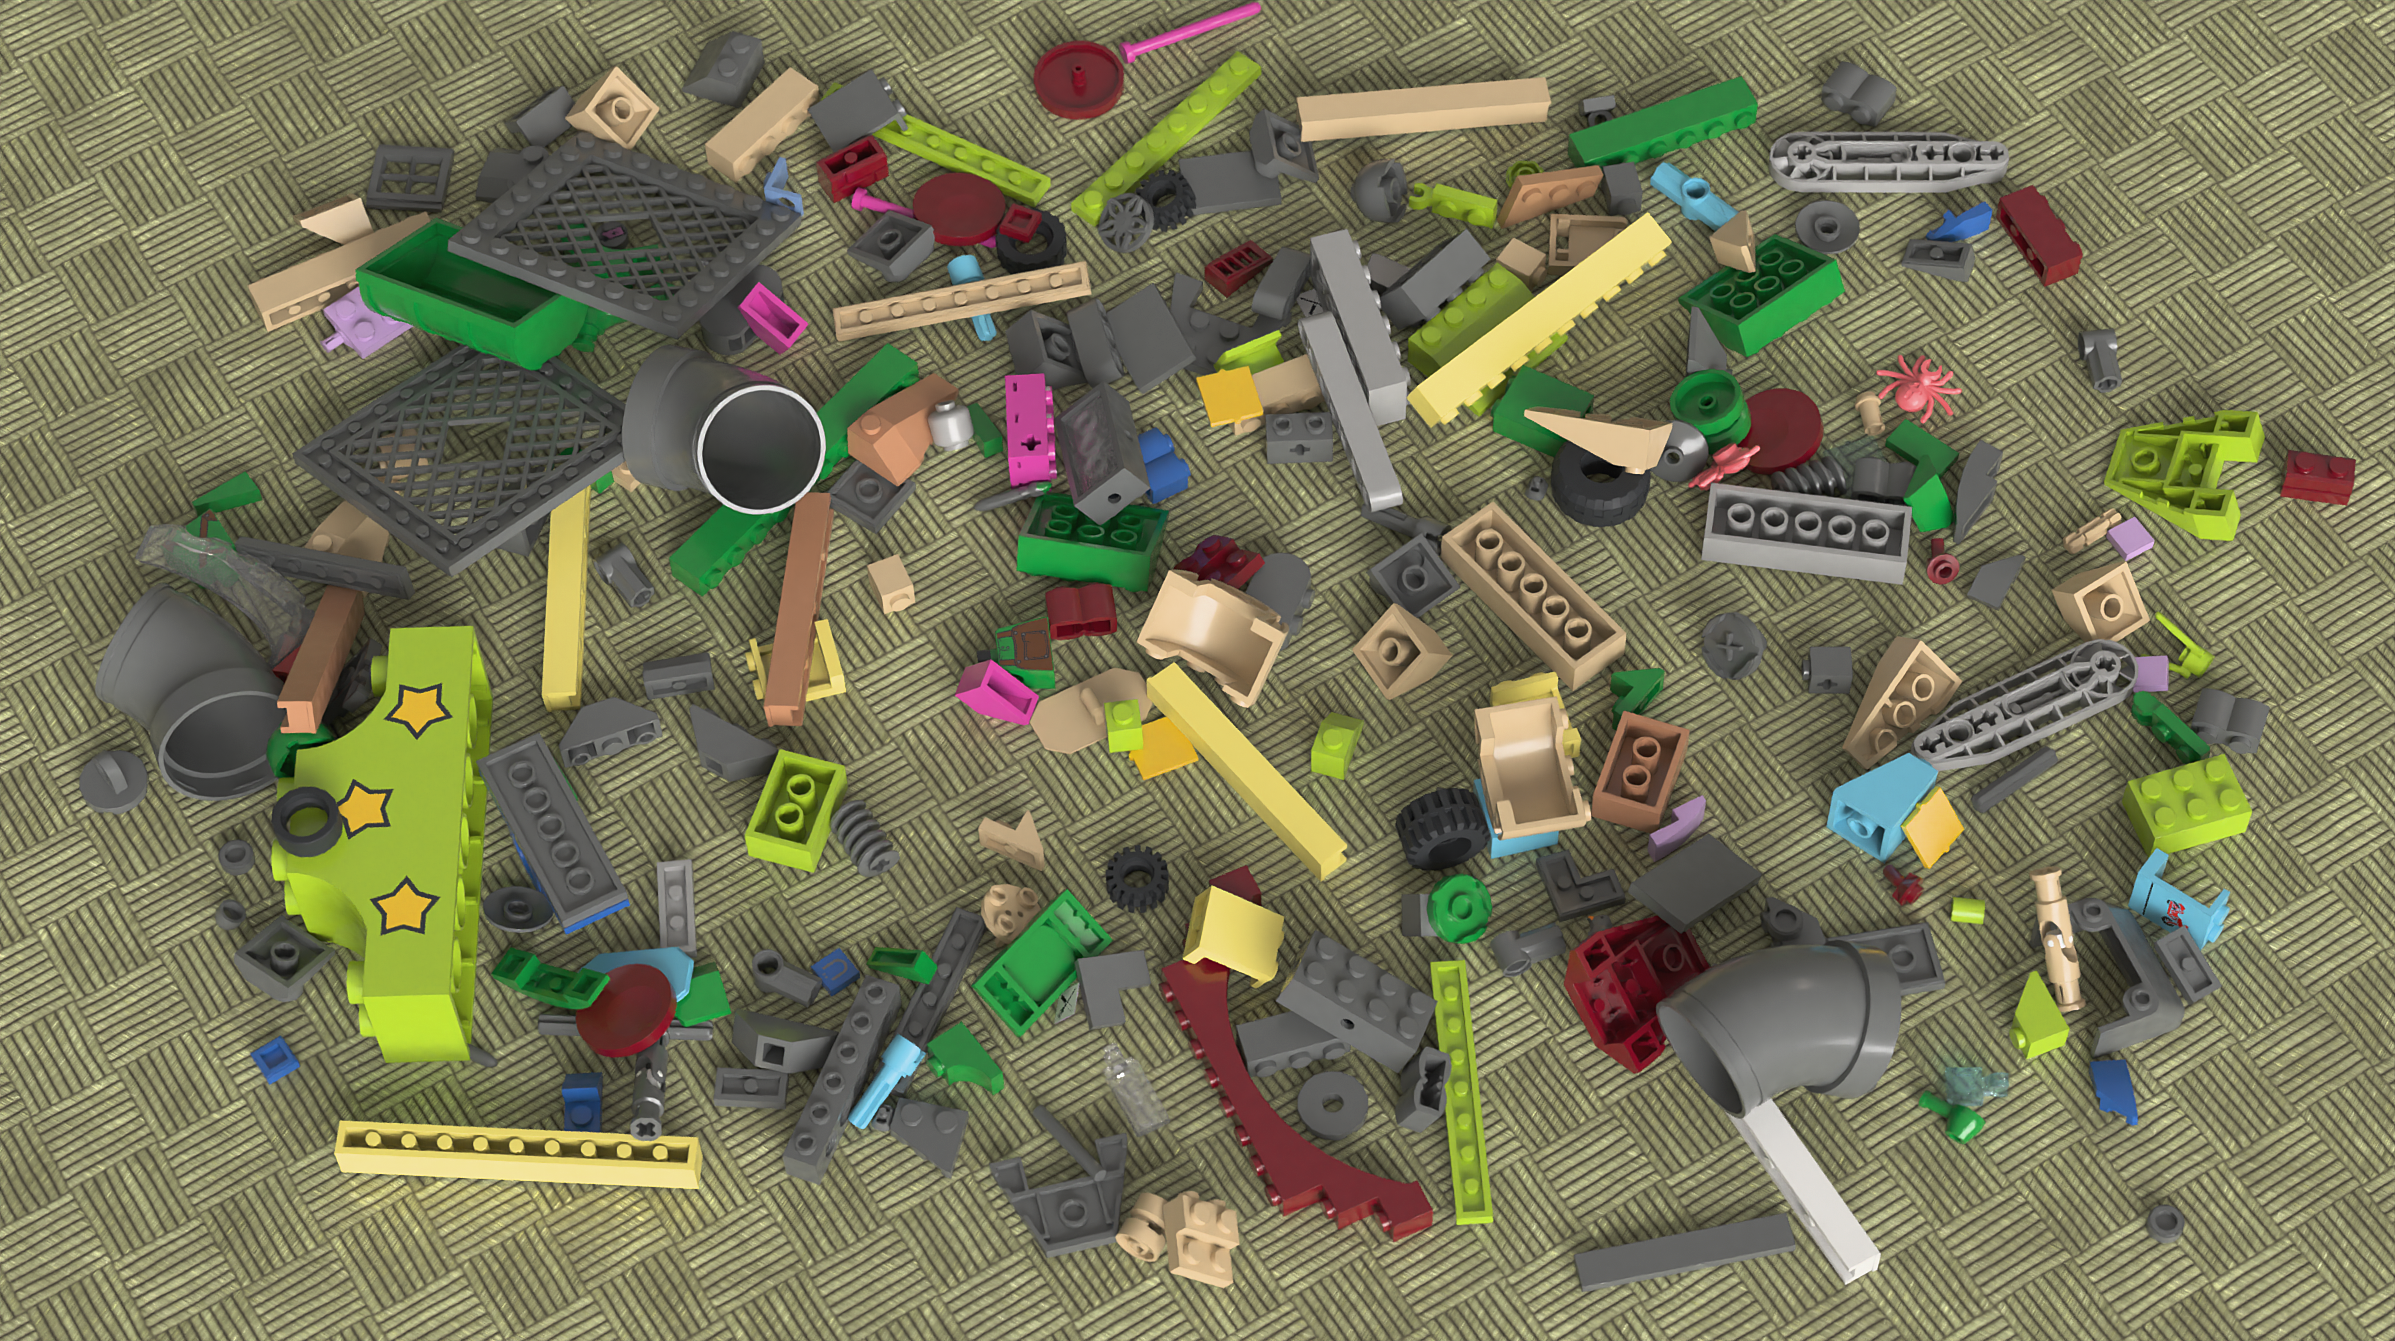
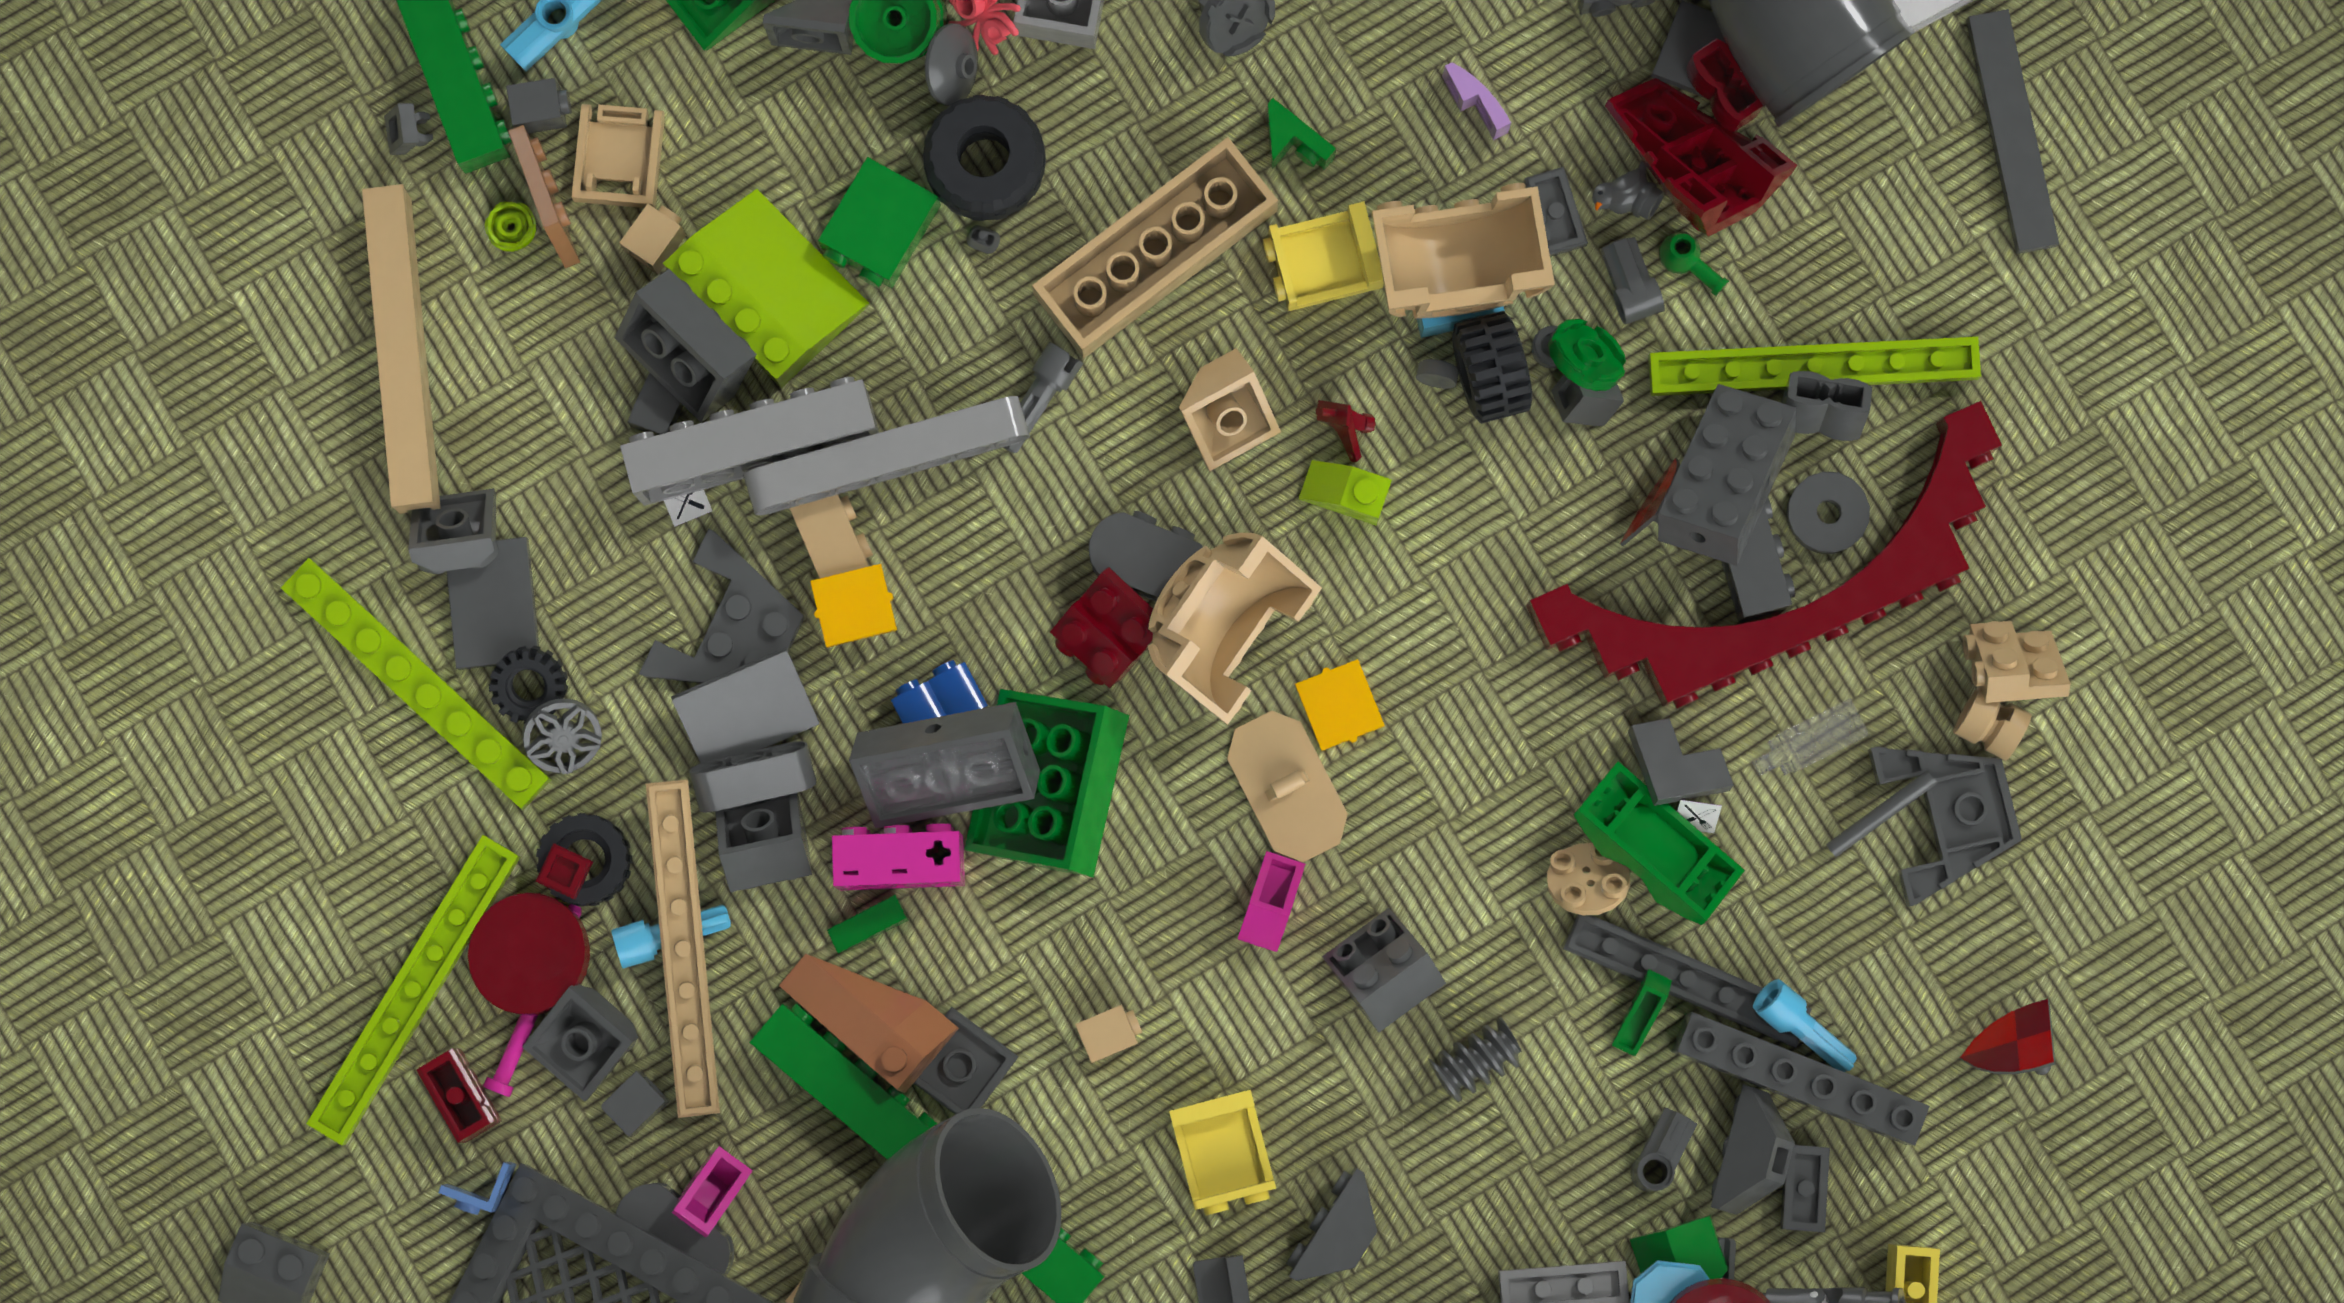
camera: 90 degrees left, 25 degrees up
tan brick [705,67,820,183] -> none
lime brick [745,749,848,873] -> none
nougat tile [764,492,834,727] -> none
dark grey panel [808,69,909,152] -> none
blue tile [811,948,860,997] -> none
dark grey rock [871,1104,895,1132] -> none
dark grey wing [890,1097,969,1179] -> none
green arch [926,1021,1005,1096] -> none
light grey head [927,400,974,451] -> none
dark grey piece [974,482,1052,511] -> none
torso [977,617,1056,689] -> none
tan slope [978,810,1045,871] -> none
dark red piece [1033,41,1124,120] -> none
dark red brick [1045,582,1117,640] -> none
lime brick [1104,699,1143,753] -> none
black tyre [1106,845,1169,913] -> none
dark pink bar [1119,2,1261,64] -> none
light yellow tile [1146,662,1347,882] -> none
light yellow panel [1182,886,1284,989] -> none
dark red slope [1204,240,1273,298] -> none
lime panel [1213,330,1284,375] -> none
dark grey beam [1252,246,1310,321] -> none
dark grey brick [1266,412,1333,464] -> none
dark grey cylinder [1351,158,1408,223] -> none
dark grey slope [1366,533,1461,618] -> none
light yellow brick [1406,212,1672,428] -> none
lime plate [1409,183,1498,229] -> none
tan wedge [1524,406,1672,474] -> none
nougat brick [1591,711,1690,834] -> none
dark grey tile [1627,834,1762,934] -> none
none -> dark grey panel [601,1071,670,1137]
none -> dark red piece [1316,400,1376,462]
none -> dark grey slope [1322,908,1446,1032]
none -> green bar [1659,232,1729,296]
none -> shield [1960,999,2056,1075]

